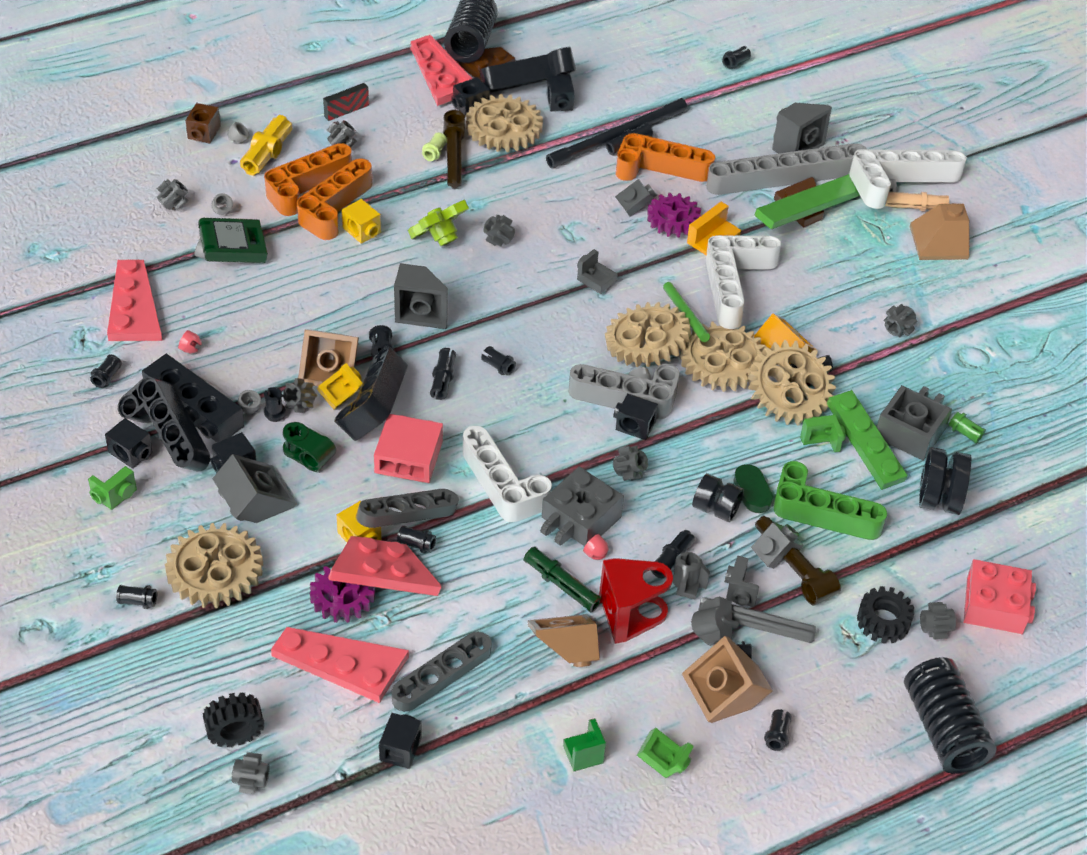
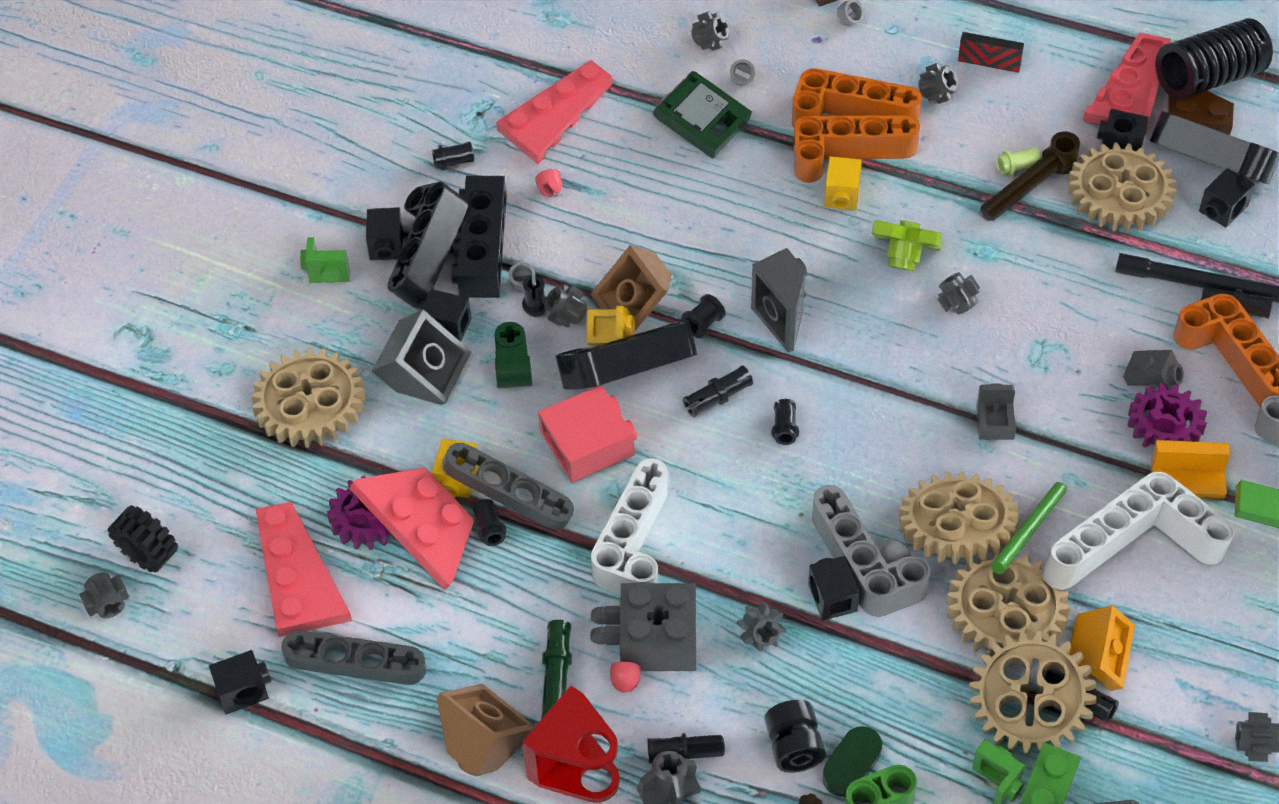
camera: 55 degrees right, 5 degrees up
black pin [116,585,157,609] -> none
yellow piece [240,115,293,176] -> none

